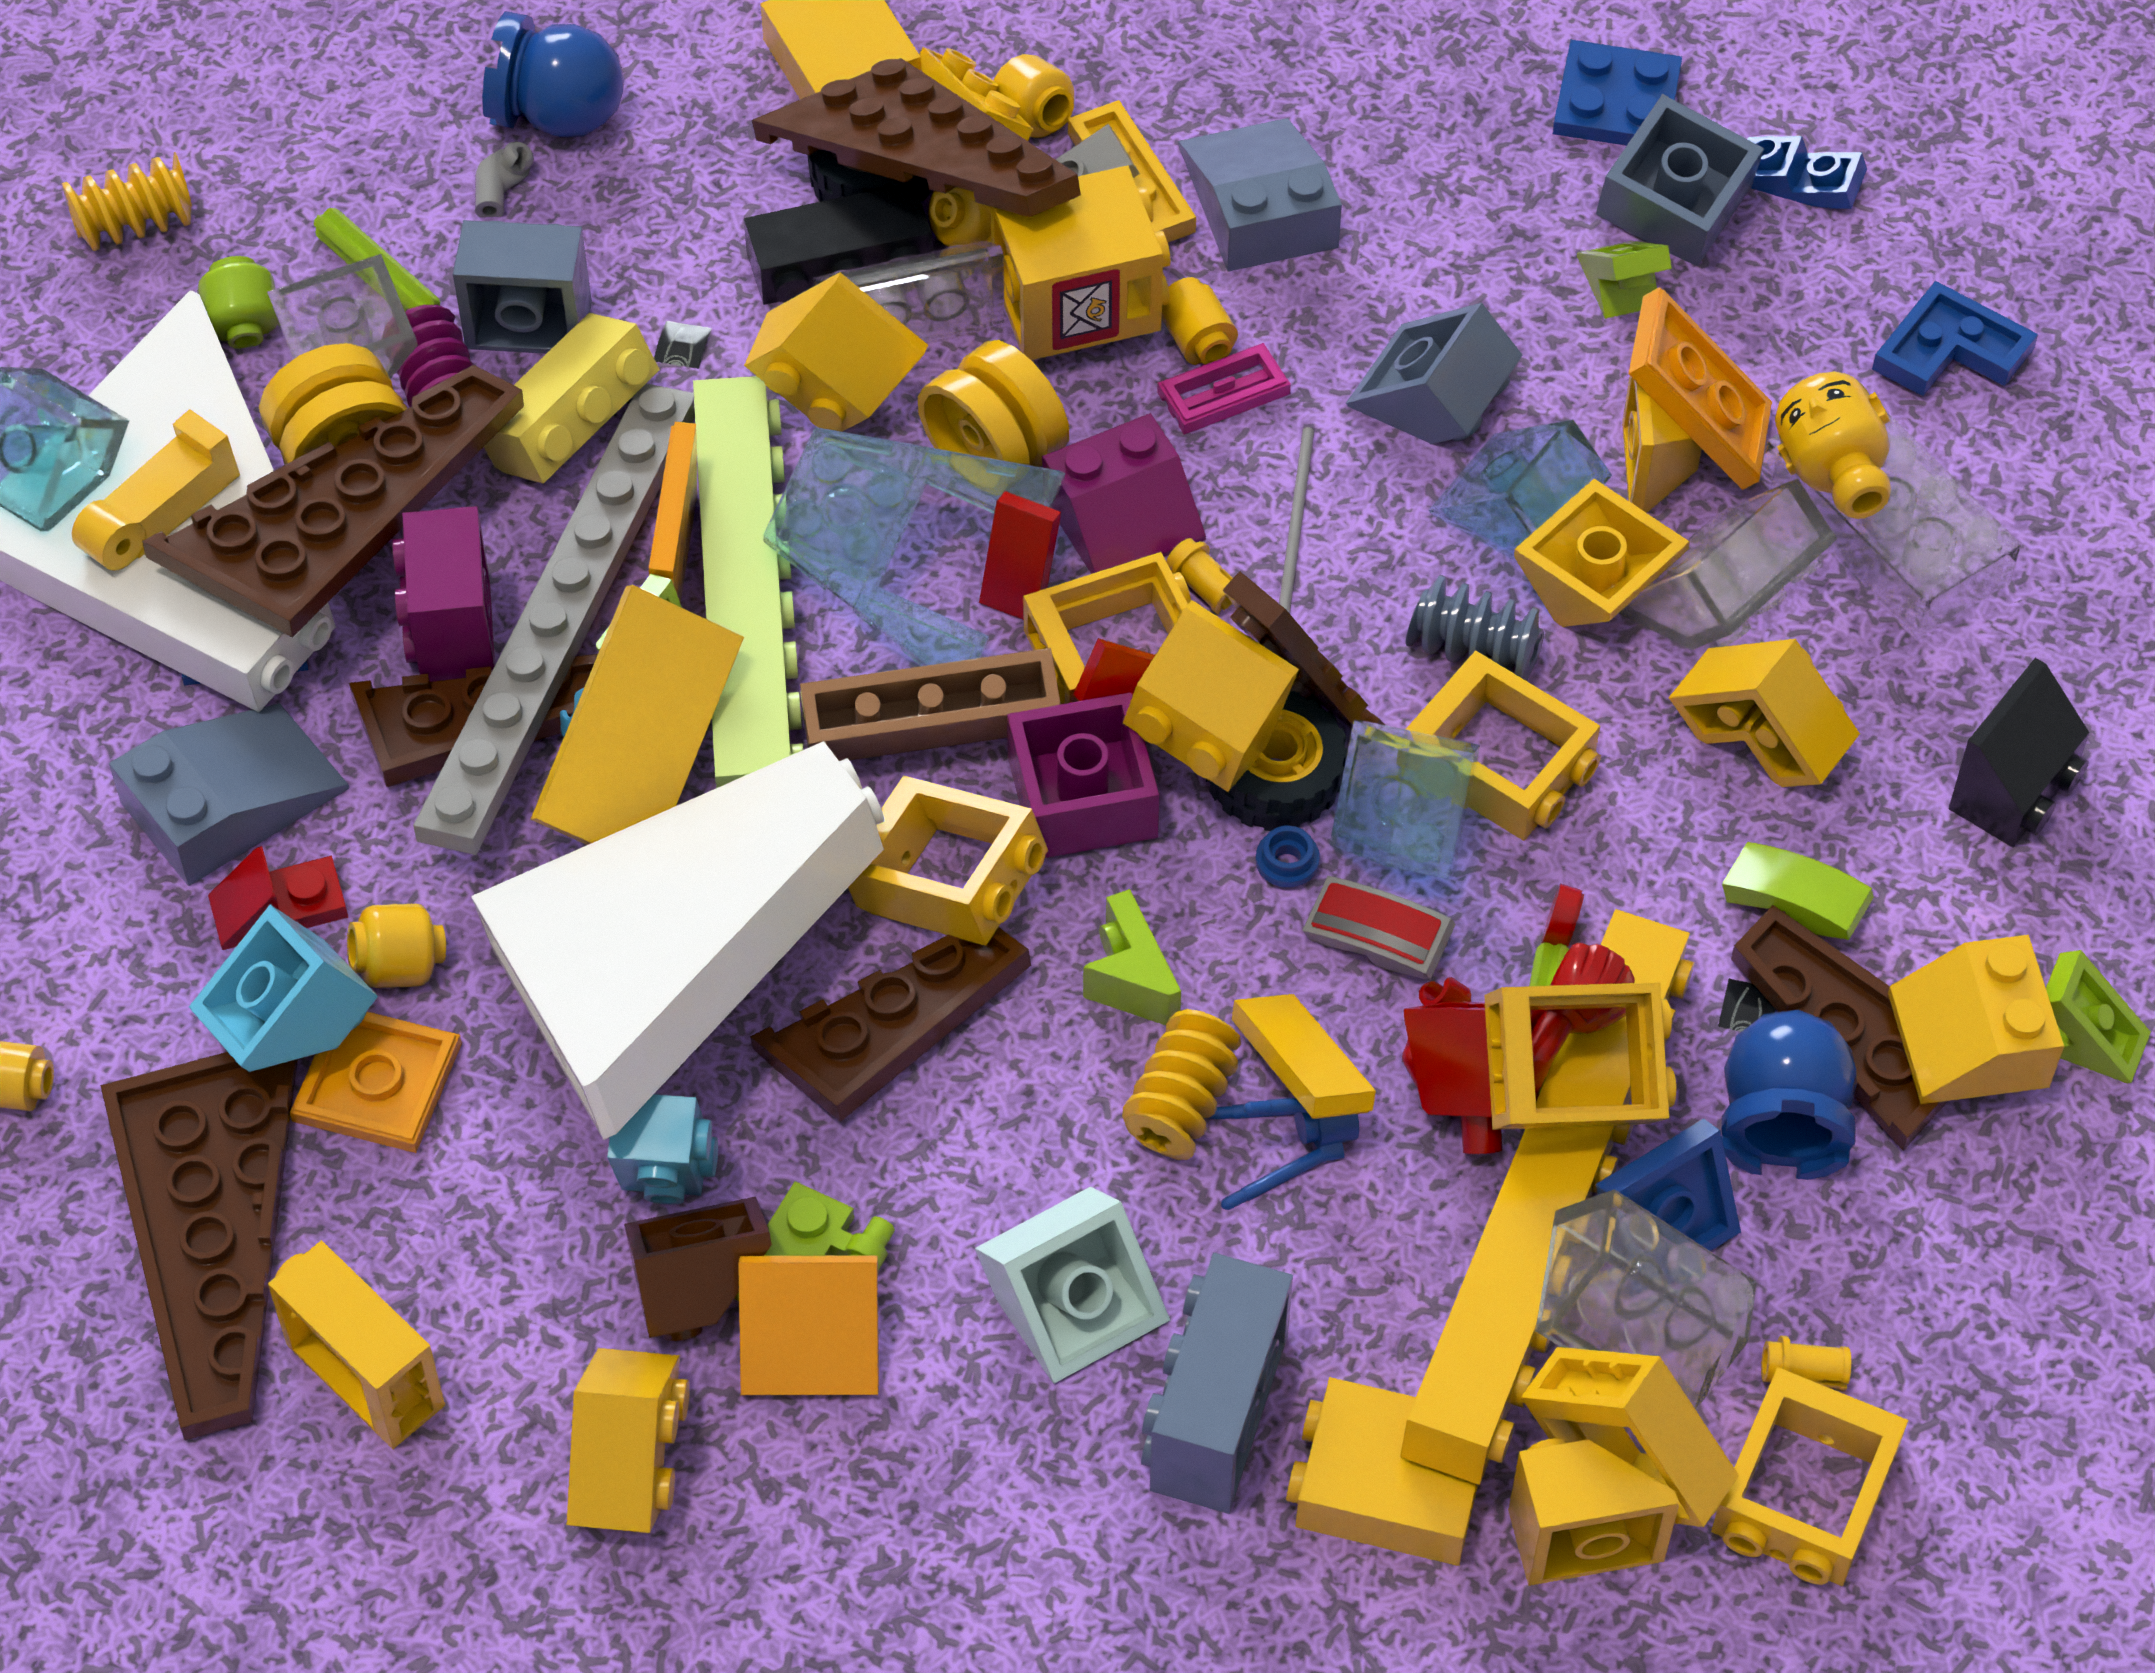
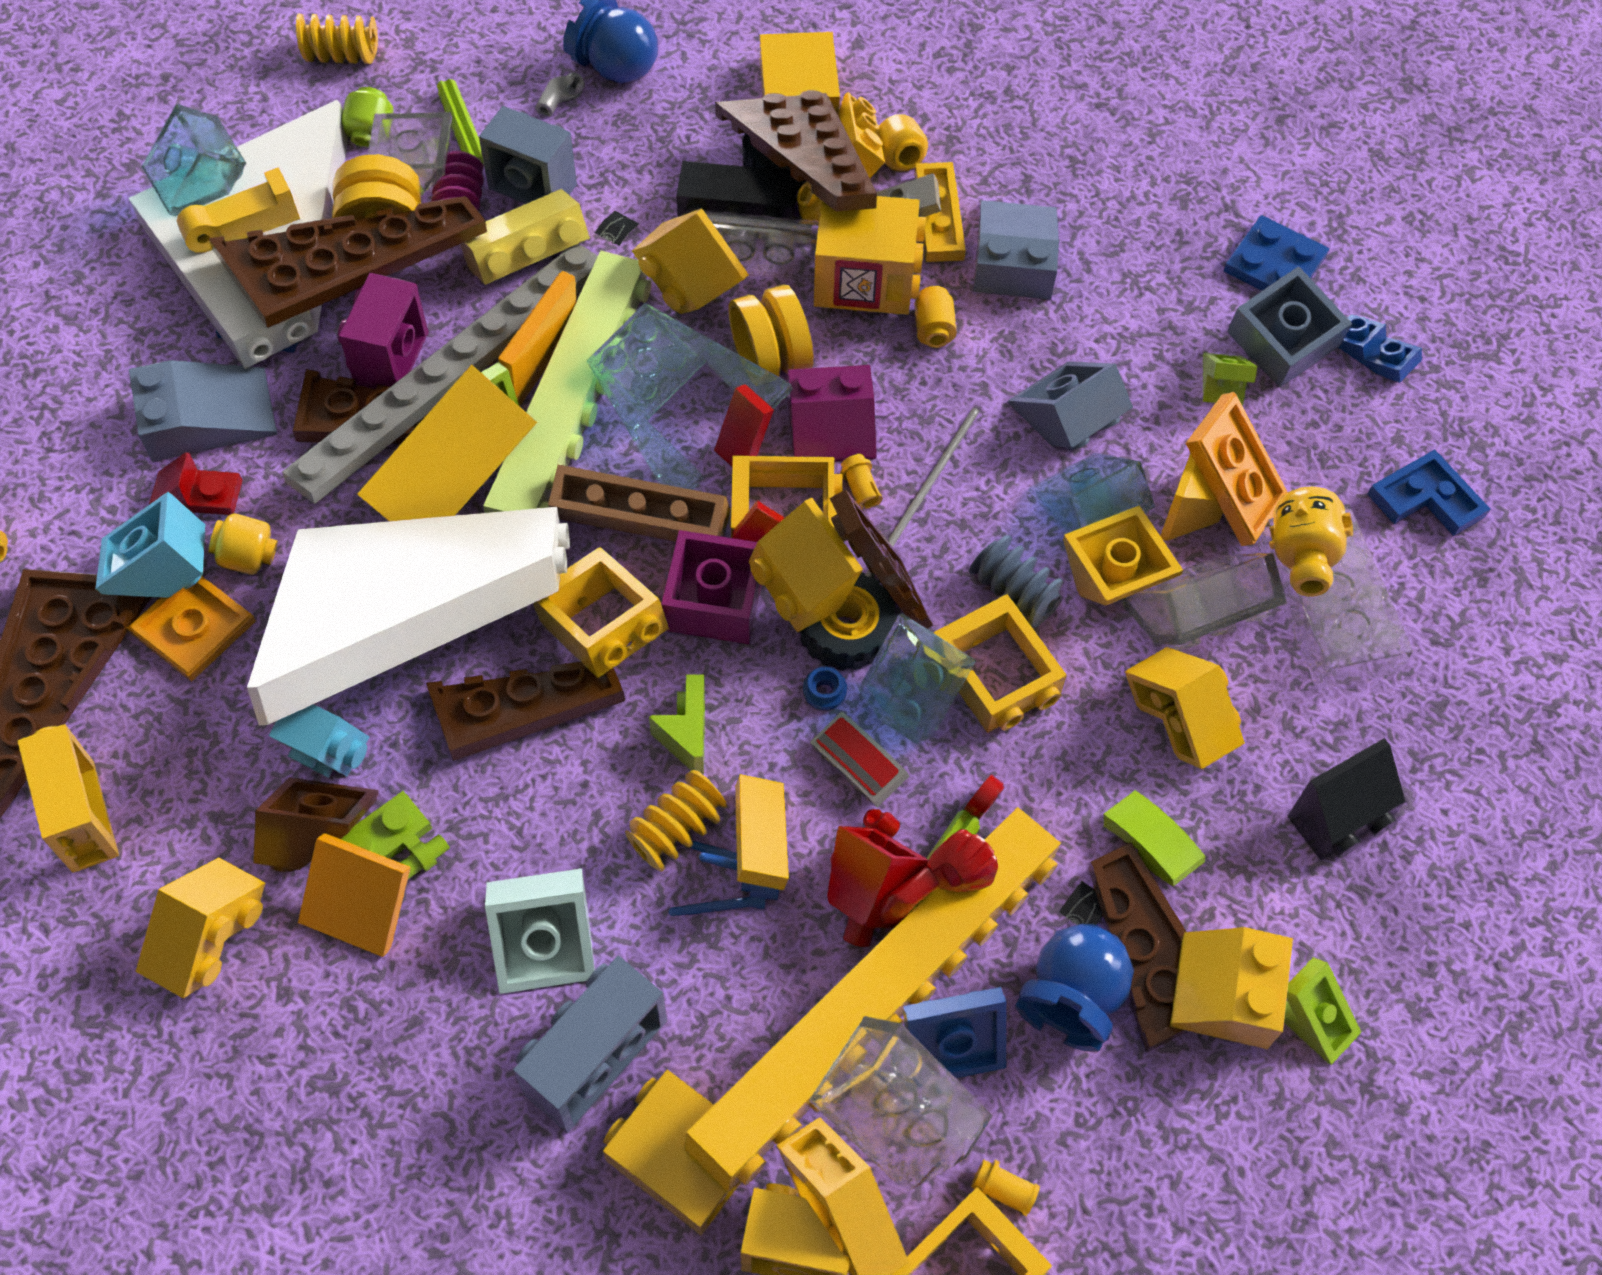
camera: 20 degrees right, 5 degrees up
dark pink tile [1157,343,1291,435] -> none
yellow window [1484,982,1676,1130] -> none

